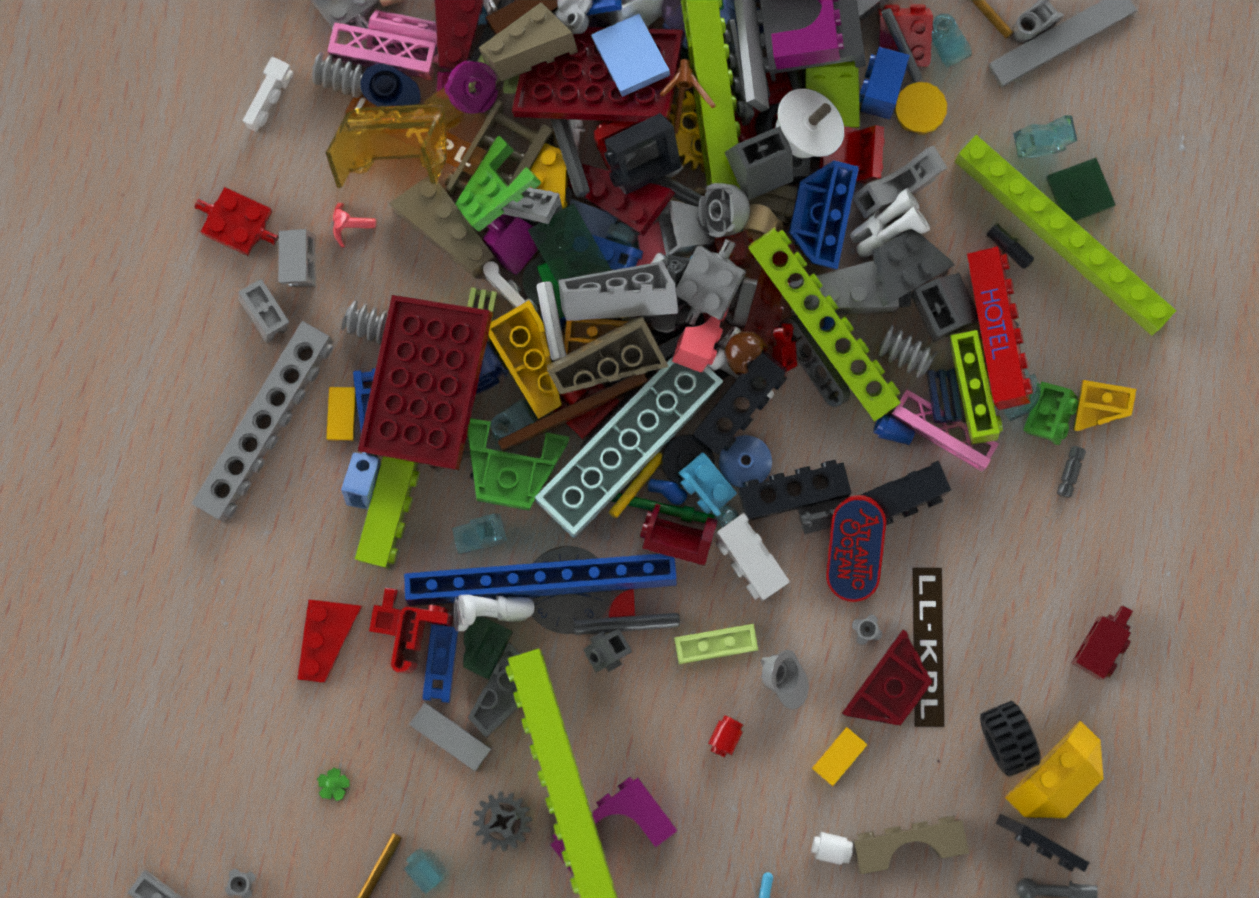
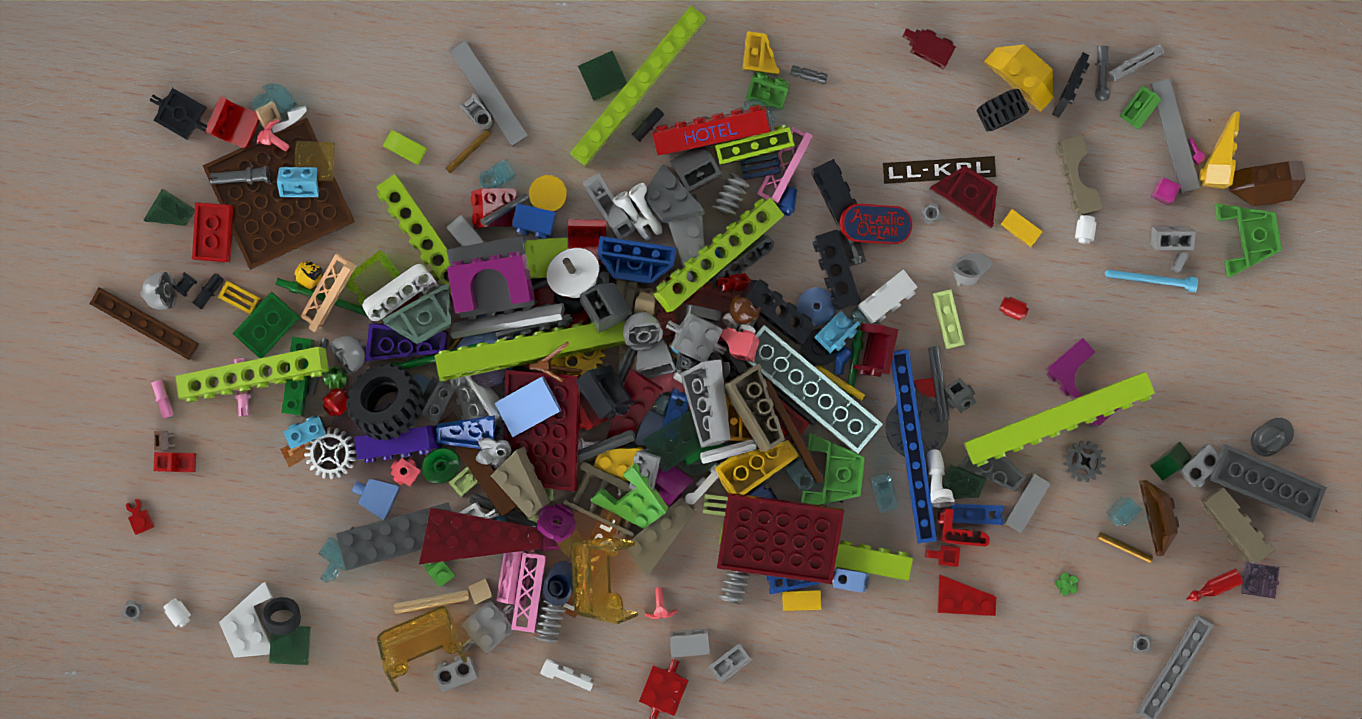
camera: 100 degrees left, 5 degrees up
light grey brick [191,321,333,522] -> none
clear light blue brick [1013,115,1078,158] -> none

